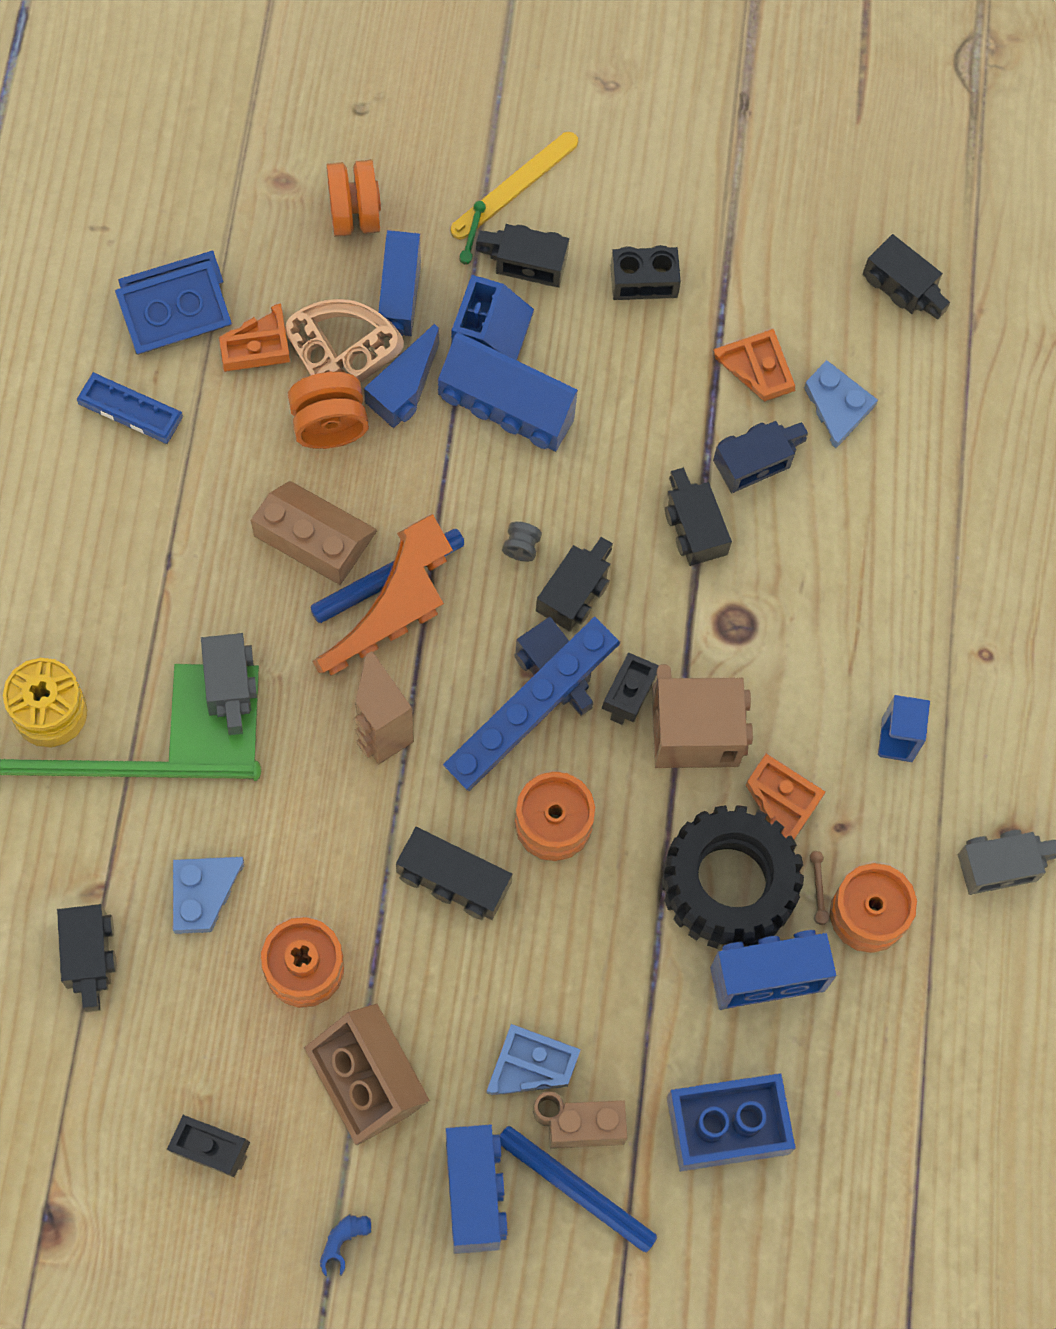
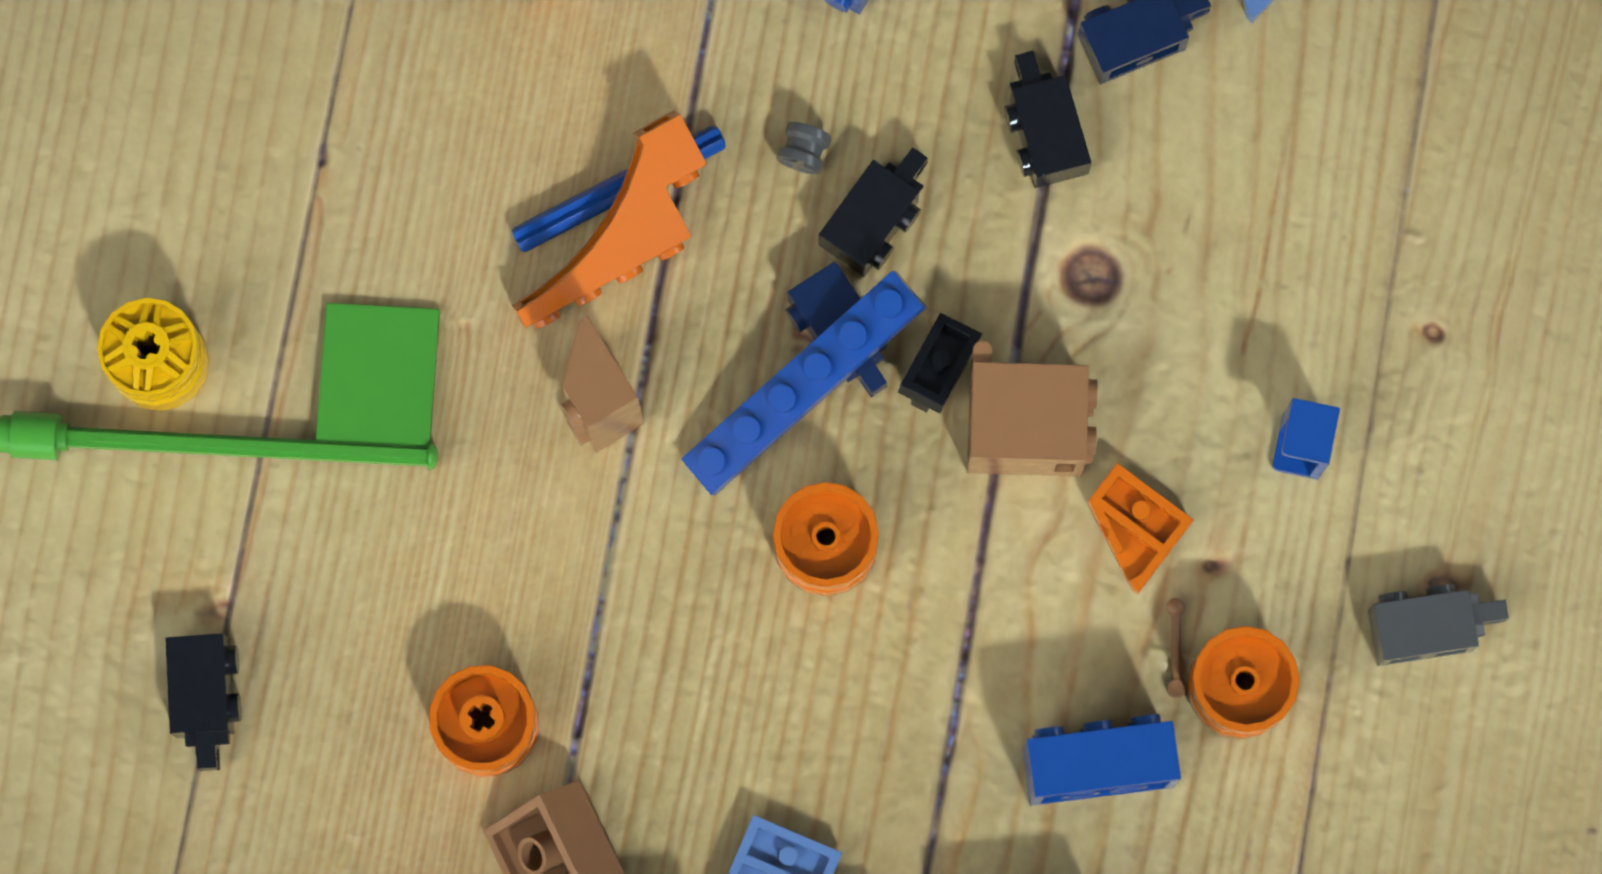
camera: 10 degrees right, 10 degrees up
medium blue wing [173,857,244,934] -> none
dark grey hinge [201,633,257,735] -> none
medium nougat slope [251,481,377,585] -> none
black brick [396,827,513,920] -> none
black tyre [662,805,804,949] -> none

